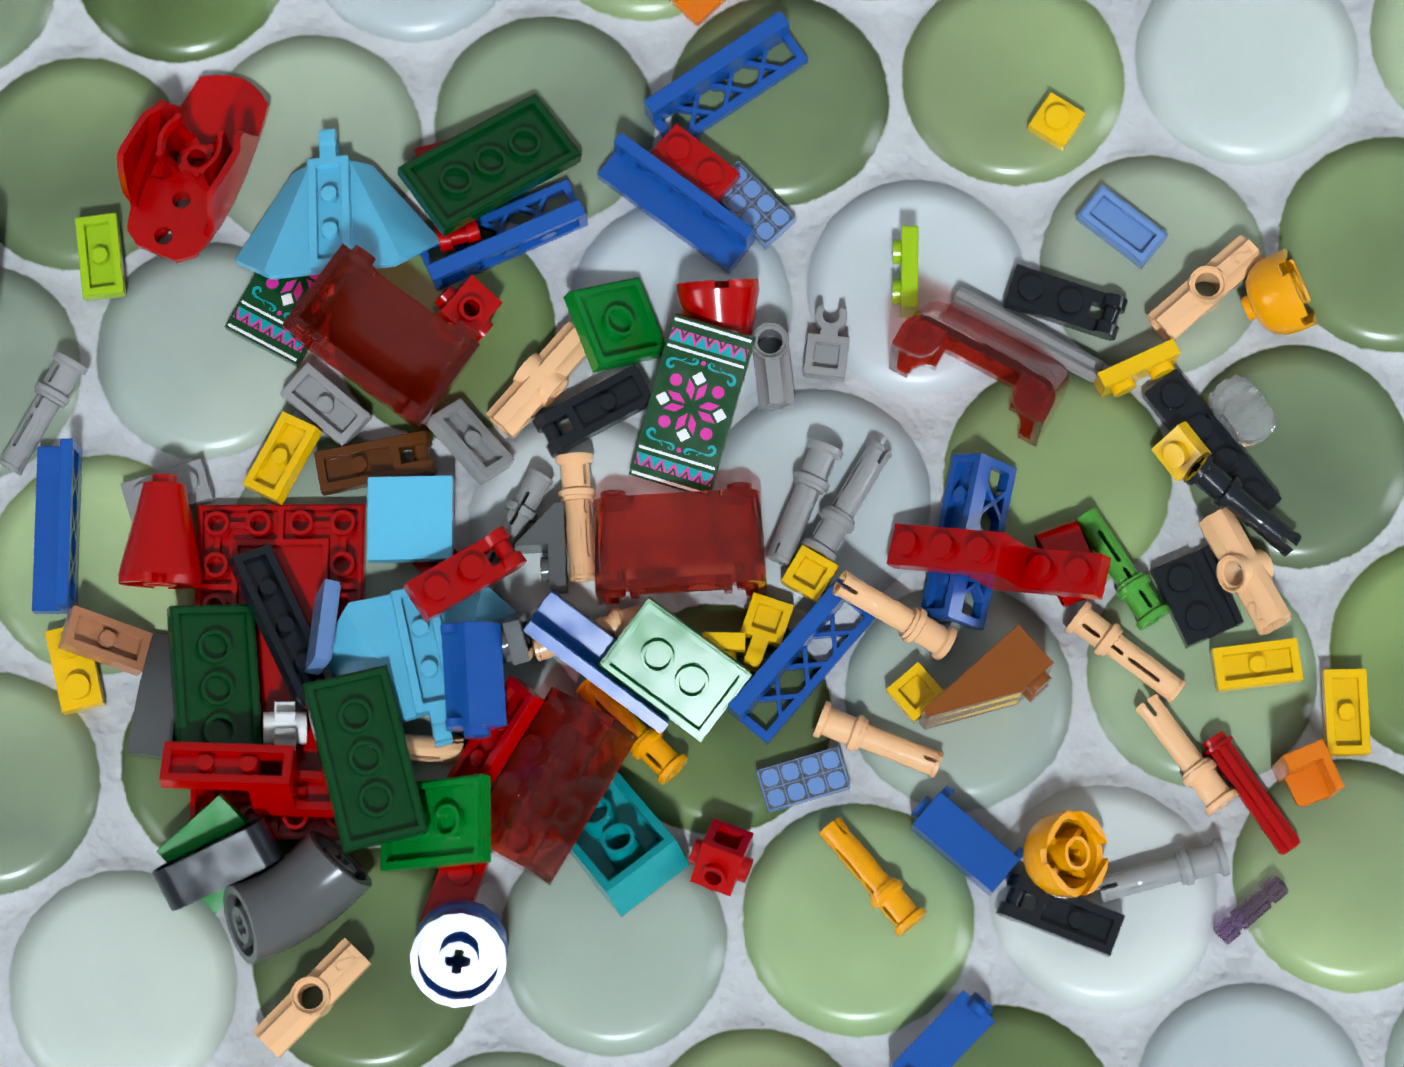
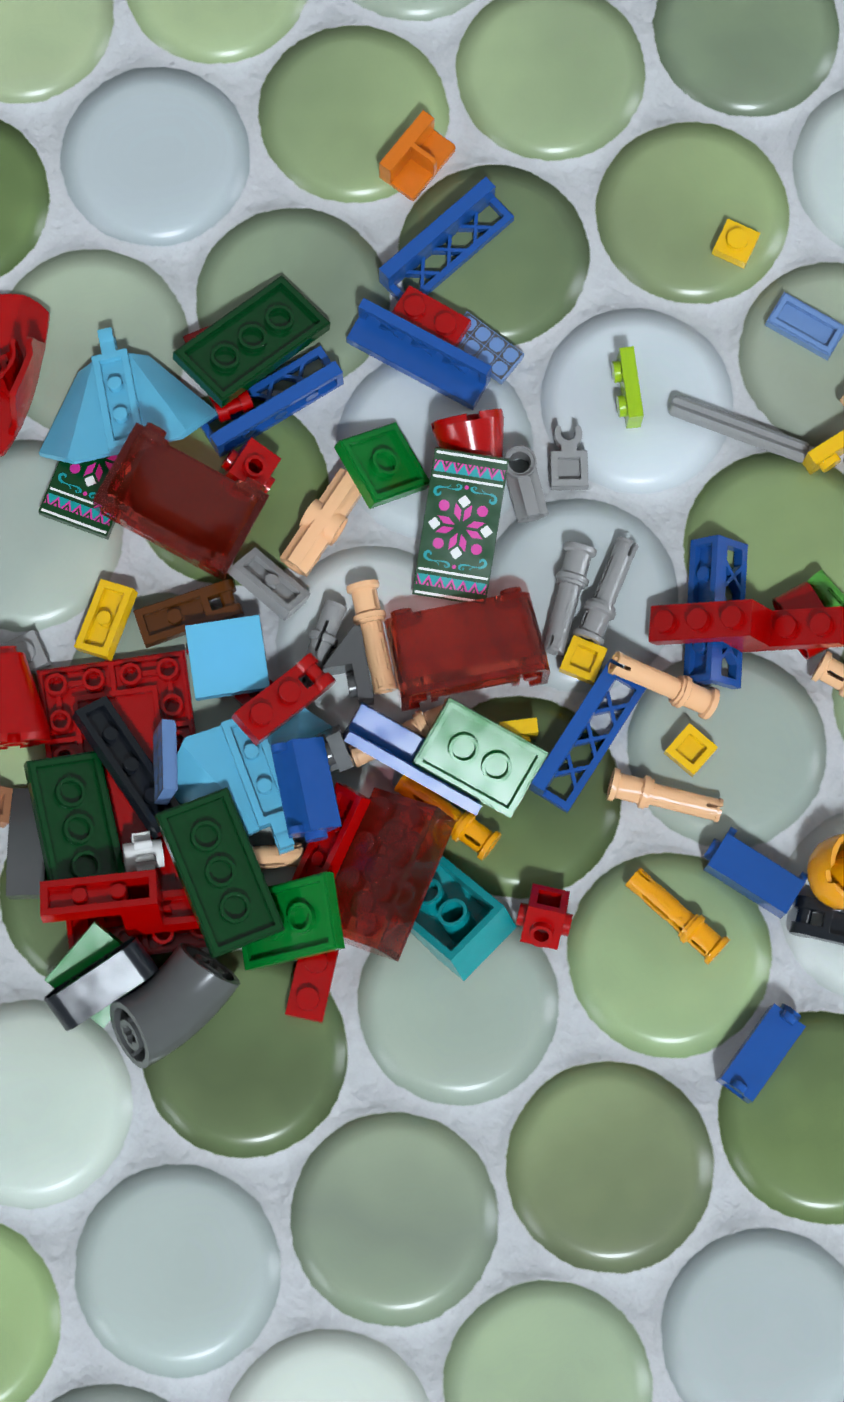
camera: 15 degrees left, 0 degrees up
light nougat piece [252,938,372,1058] -> none
light grey plate [280,362,372,447] -> none
wheel [410,899,509,1007] -> none
black plate [532,364,651,458] -> none
yellow plate [740,592,794,673] -> none
medium blue tile [756,747,851,813] -> none
clear red windscreen [889,301,1069,447] -> none
dark orange slope [919,624,1054,730] -> none
black plate [1003,264,1128,341] -> none

